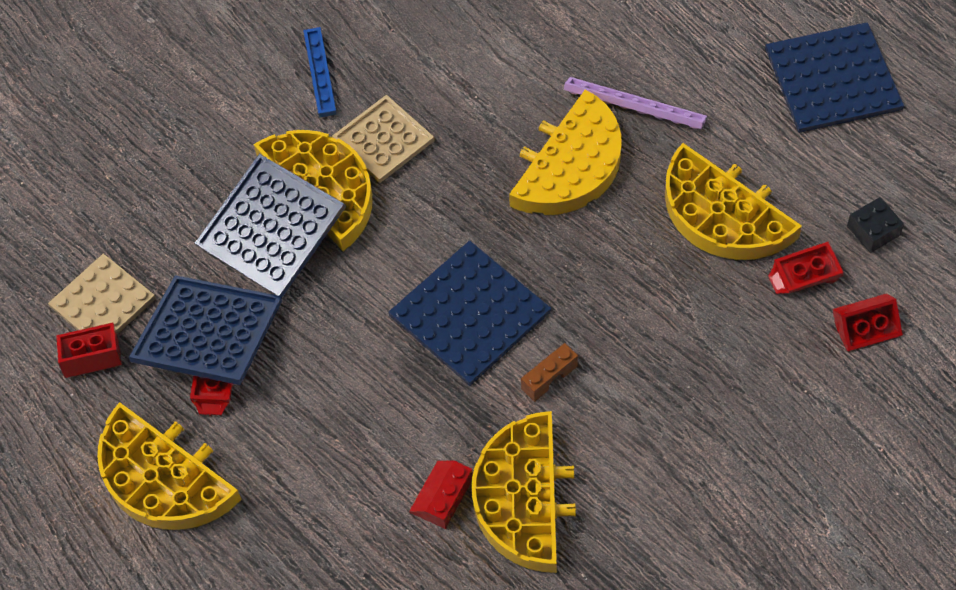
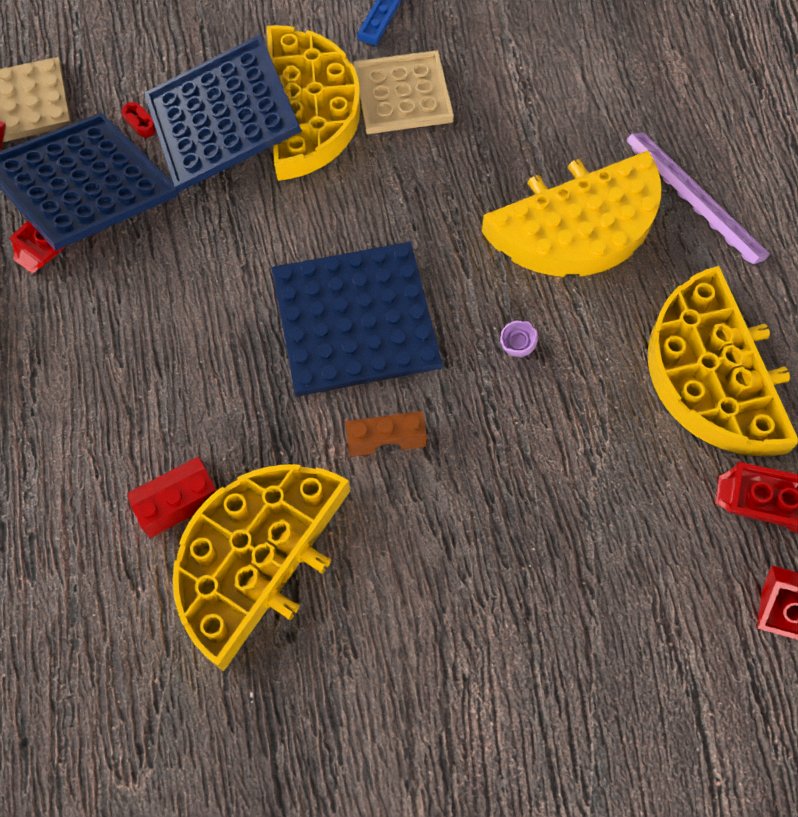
camera: 30 degrees right, 5 degrees up
none -> red beam [122,102,156,138]
none -> lavender hair [500,321,538,358]

